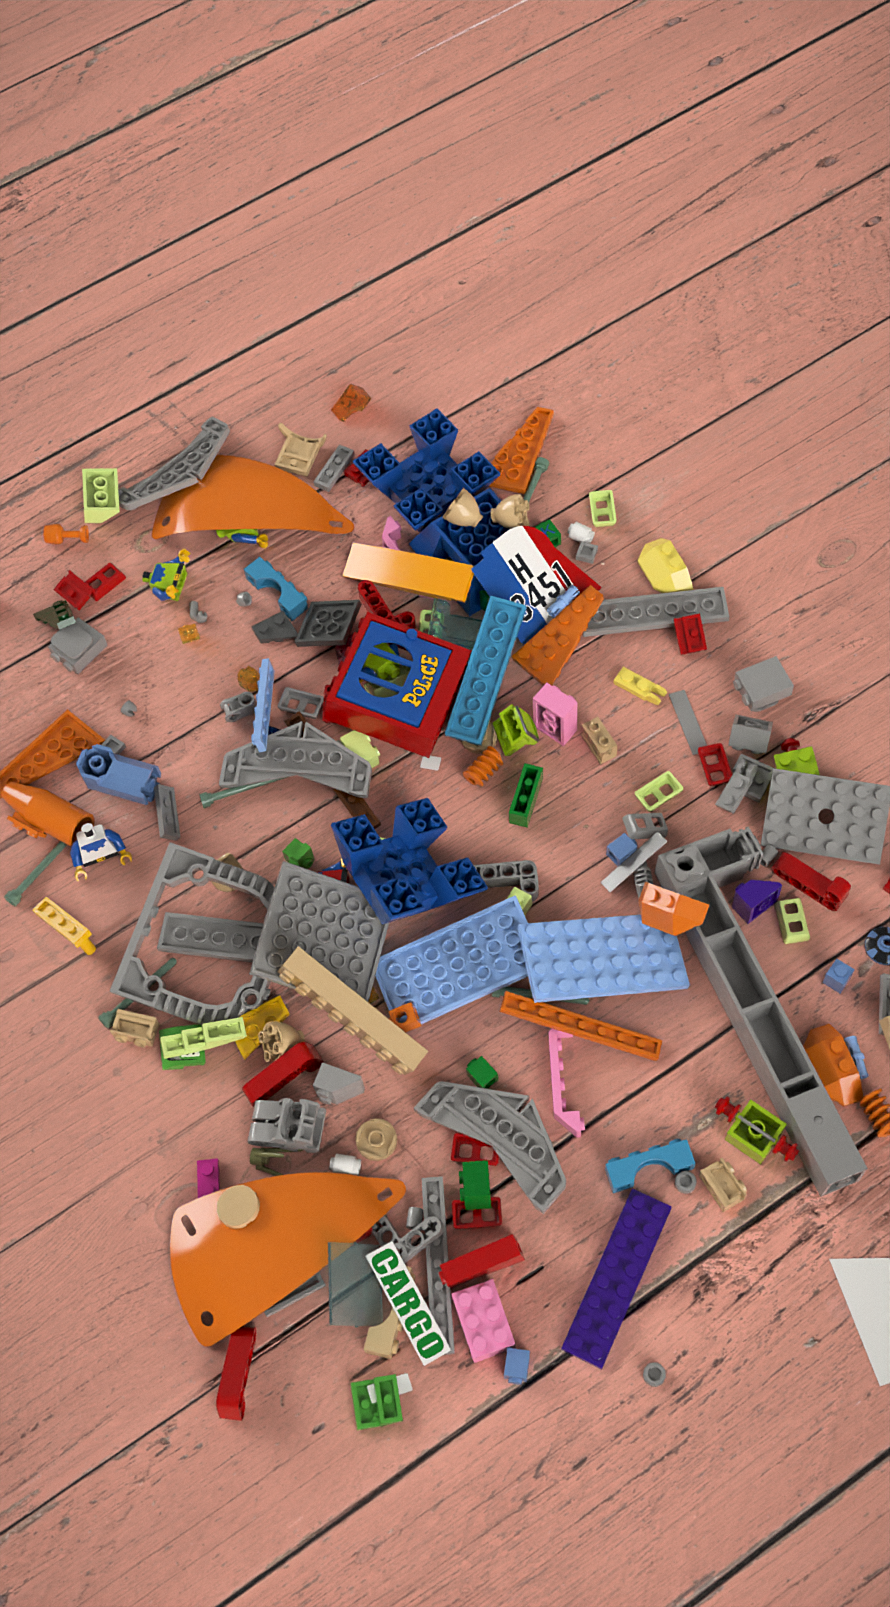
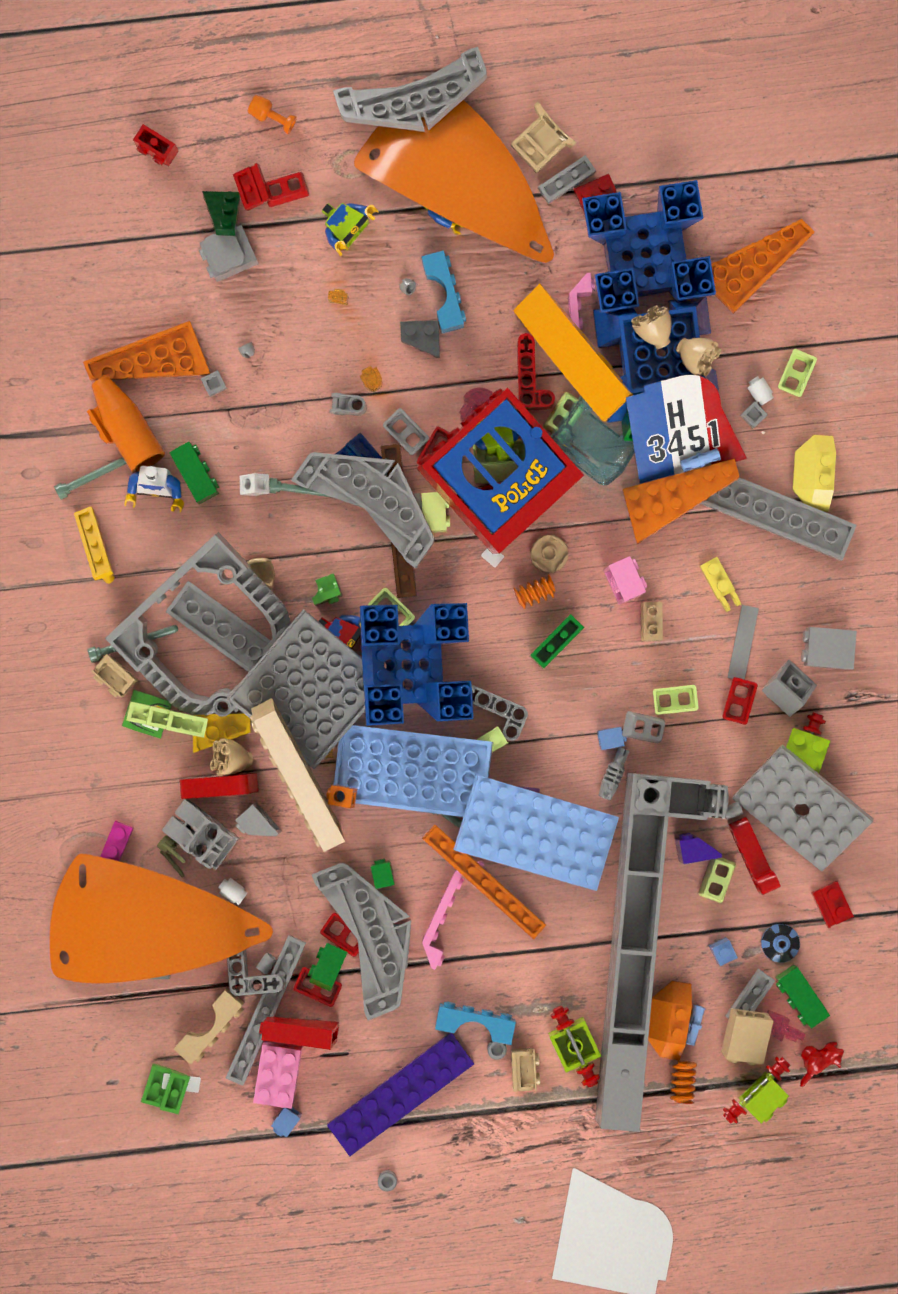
camera: 20 degrees right, 25 degrees up
medium blue brick [76,744,161,805] -> none
yellowish green slope [82,468,119,523] -> none
light grey plate [154,784,180,841] -> none
light grey arm [189,601,207,623] -> none
tan tile [216,1185,260,1229] -> none
red beam [216,1326,257,1421] -> none
light blue plate [251,658,275,752] -> none
dark grey plate [295,600,362,647] -> none
clear light blue piece [328,1242,383,1328] -> none
clear orange arch [331,383,372,422] -> none
tan tile [355,1118,398,1161] -> none
sticker [366,1241,451,1366] -> none
dark azure plate [445,596,527,746] -> none
lime piece [492,704,539,756] -> none
sand green piece [523,457,550,502] -> none
green brick [535,519,561,547] -> none
light grey sticker [600,832,668,892] -> none
orange wedge [639,882,709,936] -> none
red plate [673,613,707,656] -> none
light grey hinge [715,759,758,814] -> none
light grey plate [732,754,775,803] -> none
none -> green brick [169,441,220,505]
none -> white brick [240,473,270,496]

